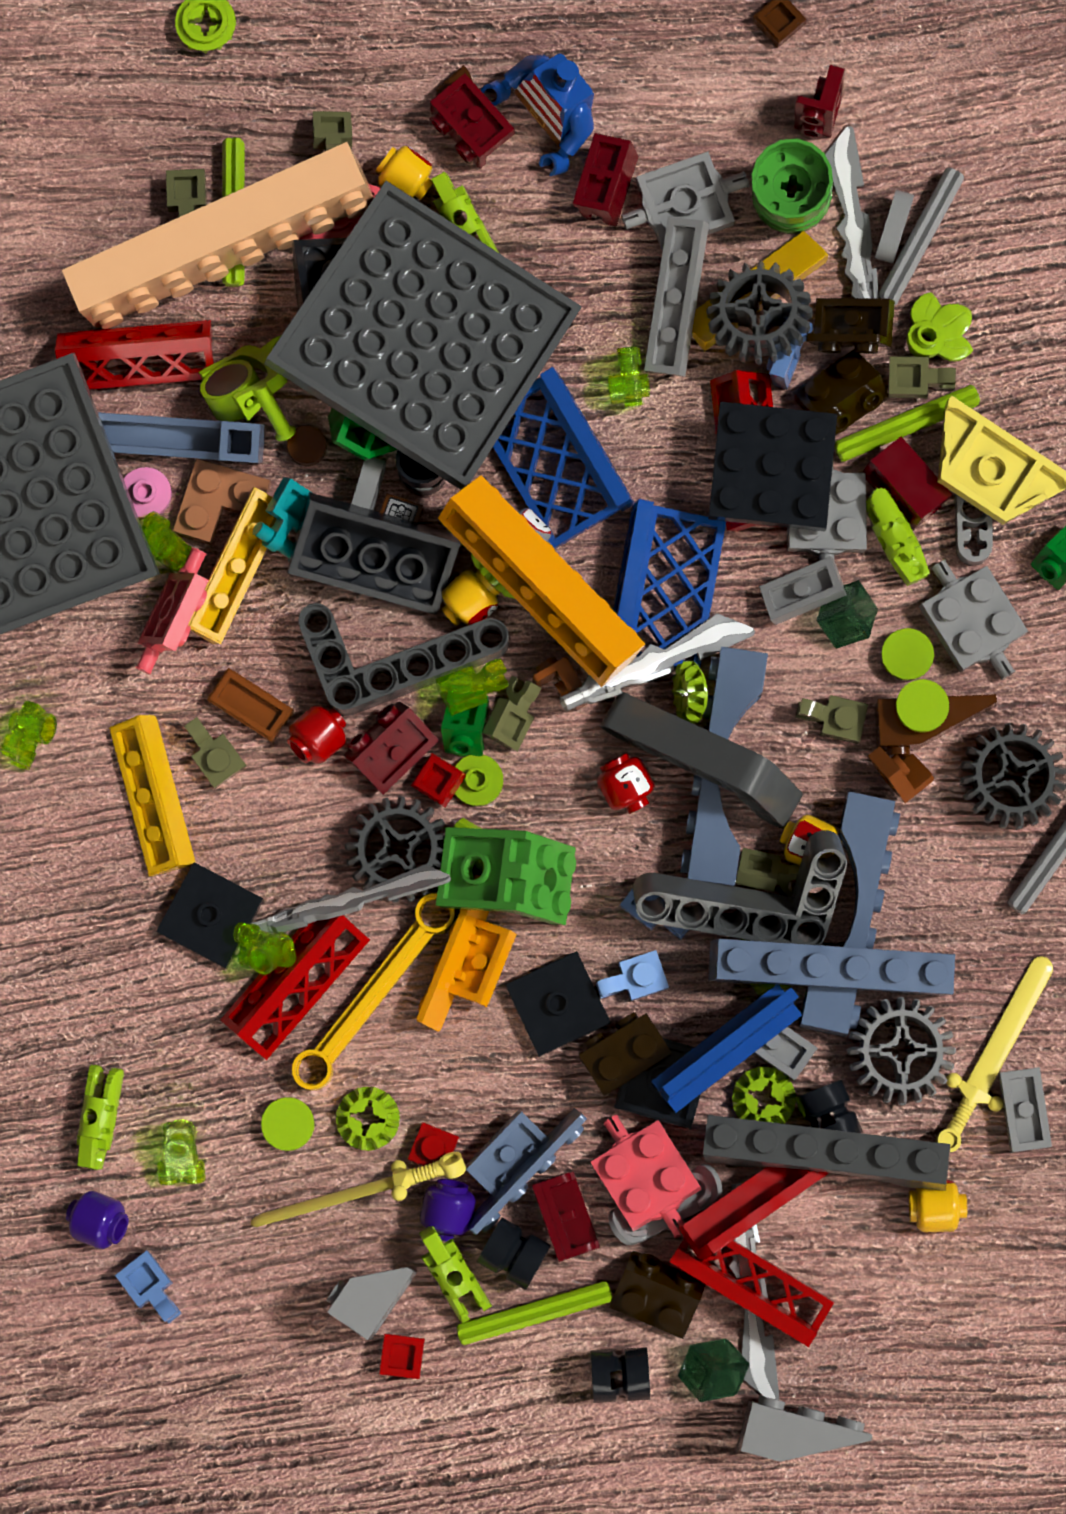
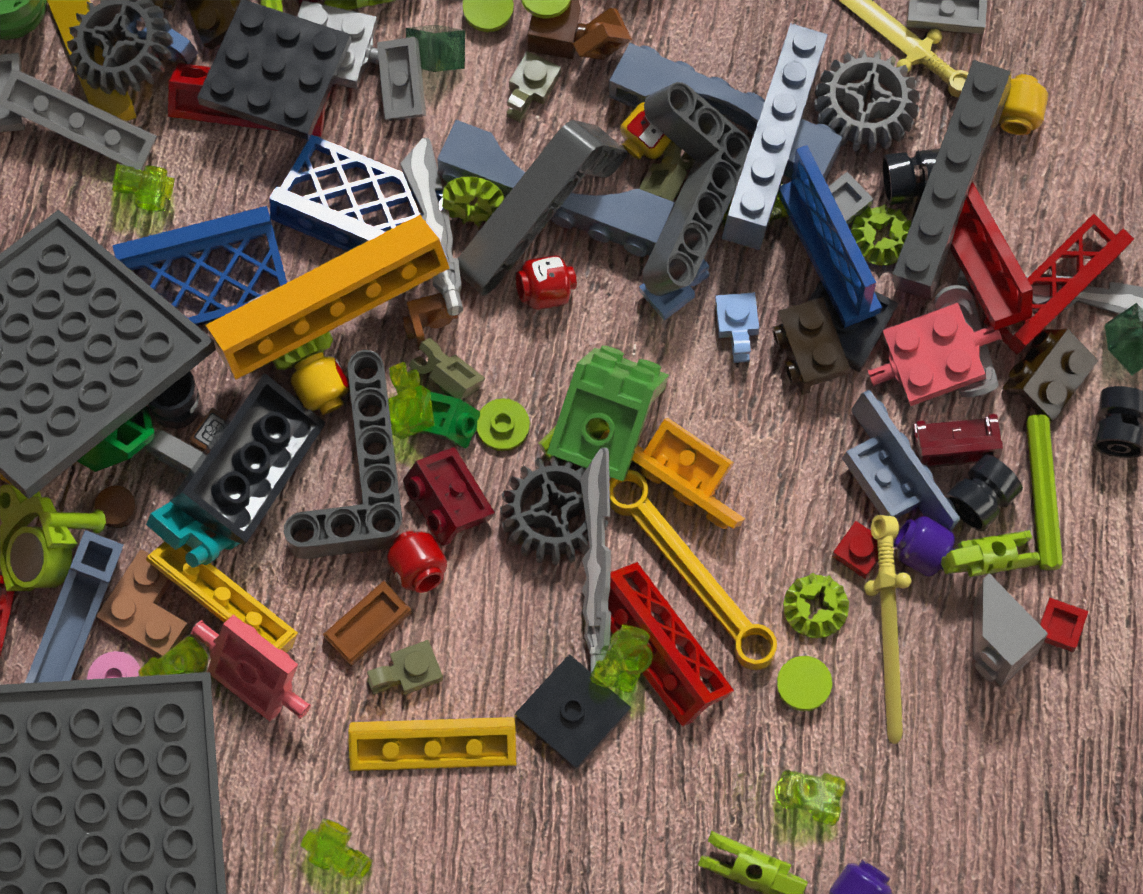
camera: 80 degrees left, 10 degrees down
medium blue plate [115,1250,182,1324] -> none
red tile [410,753,466,808] -> none
black plate [505,951,611,1057] -> none

